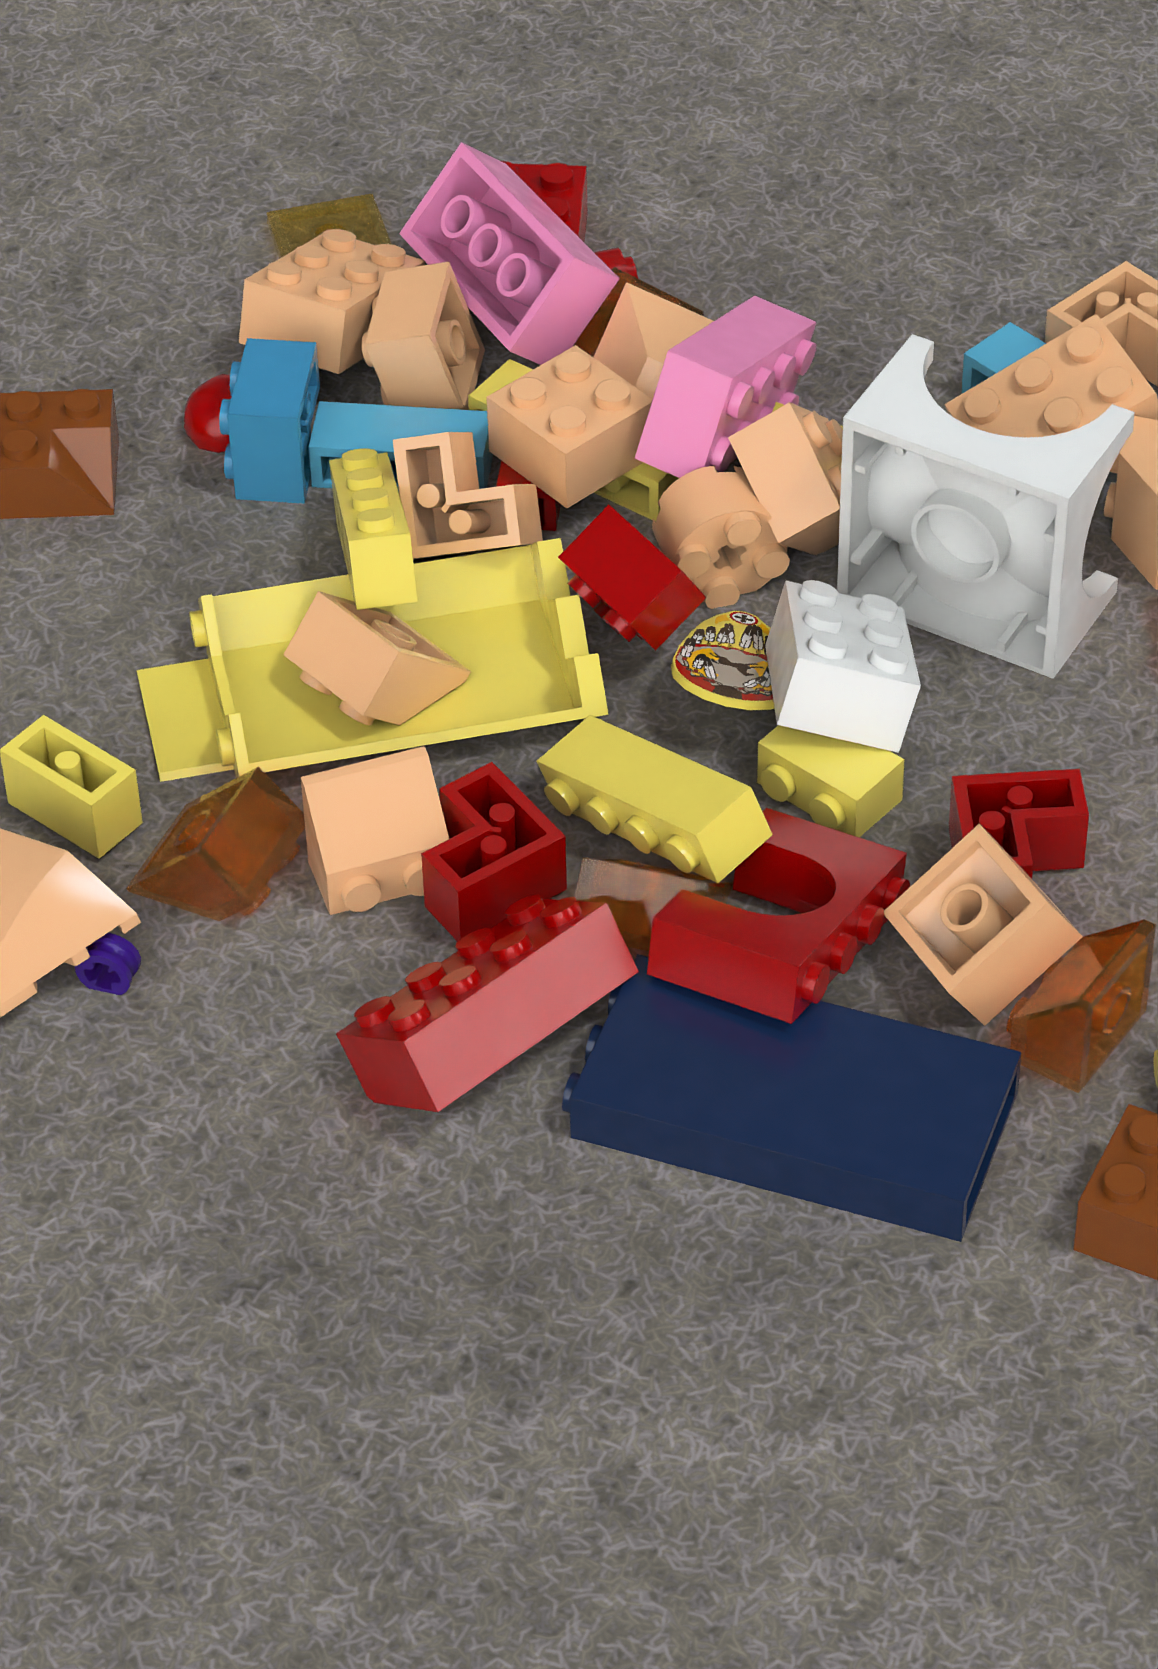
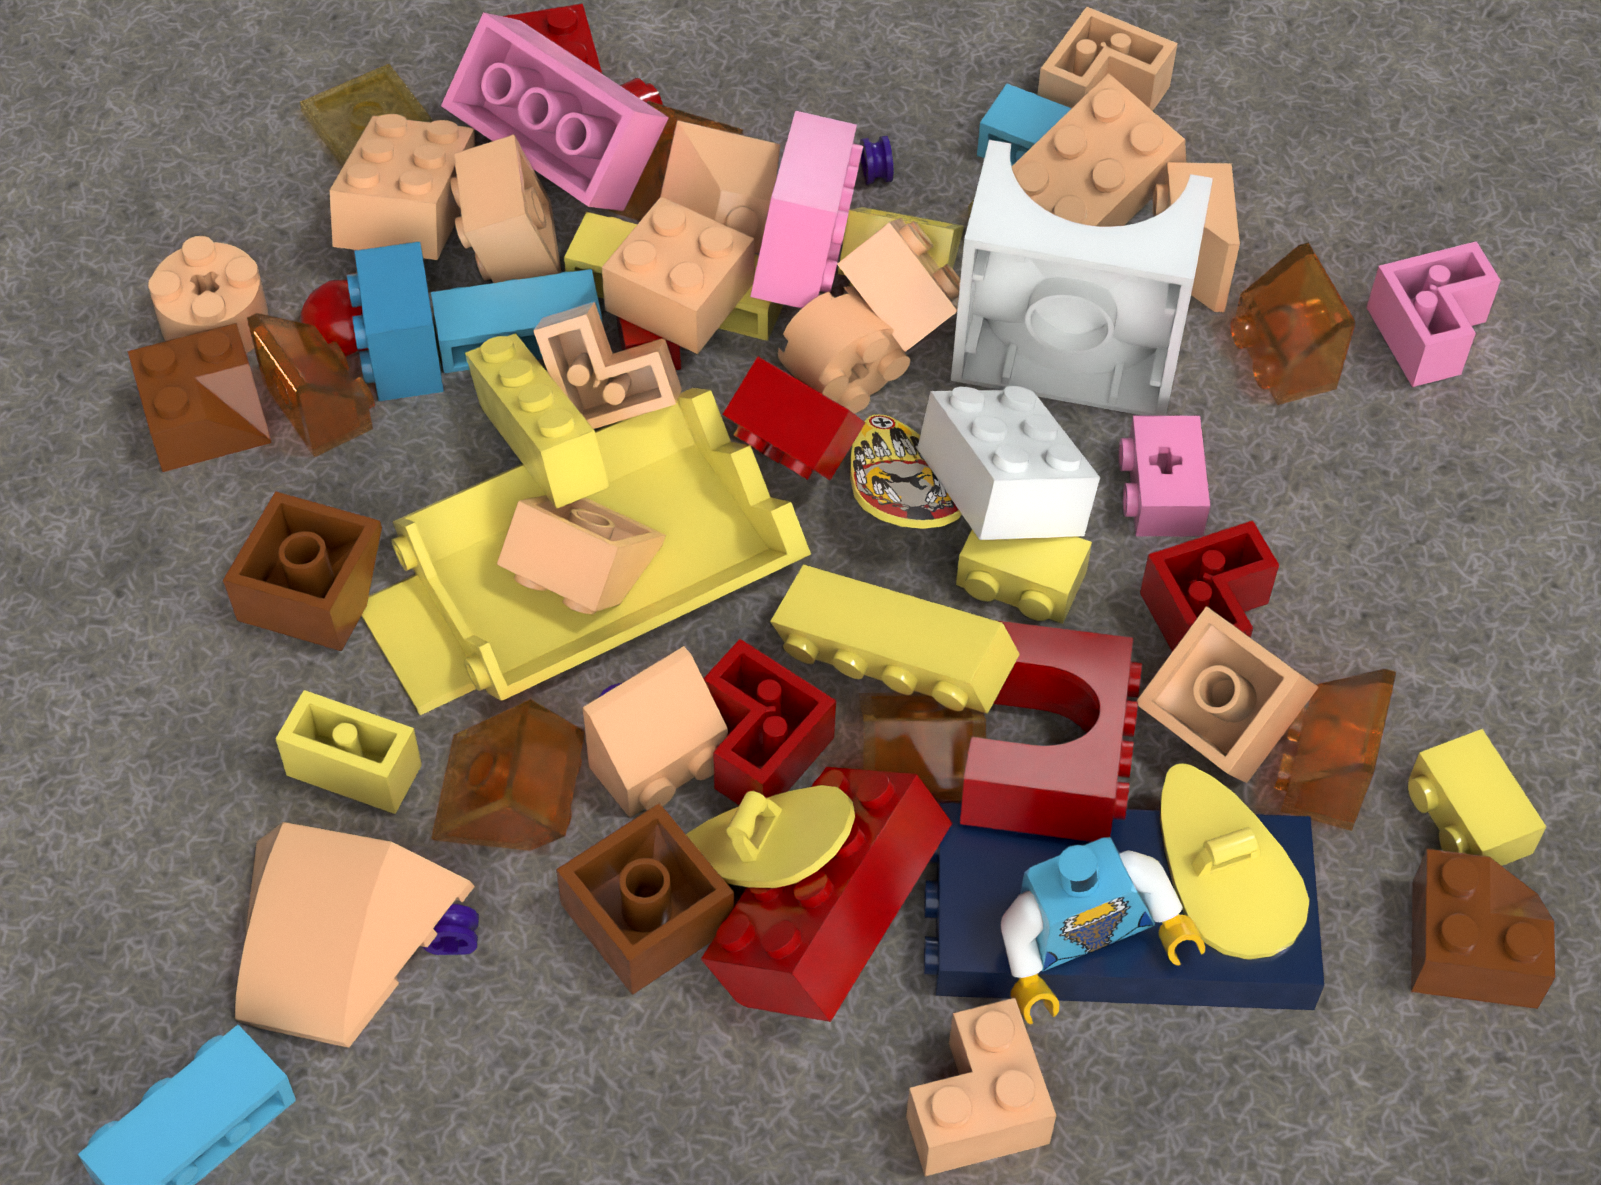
camera: 20 degrees left, 10 degrees up
none -> light nougat brick [148,236,268,353]
none -> dark orange slope [223,491,382,651]
none -> clear orange slope [247,313,375,458]
none -> dark orange slope [556,803,734,995]
none -> light yellow shield [686,785,855,888]
none -> dark purple bush [860,136,894,185]
none -> light nougat brick [906,998,1056,1176]
none -> torso [1001,837,1205,1025]
none -> bright pink brick [1119,416,1210,536]
none -> light yellow shield [1160,763,1309,960]

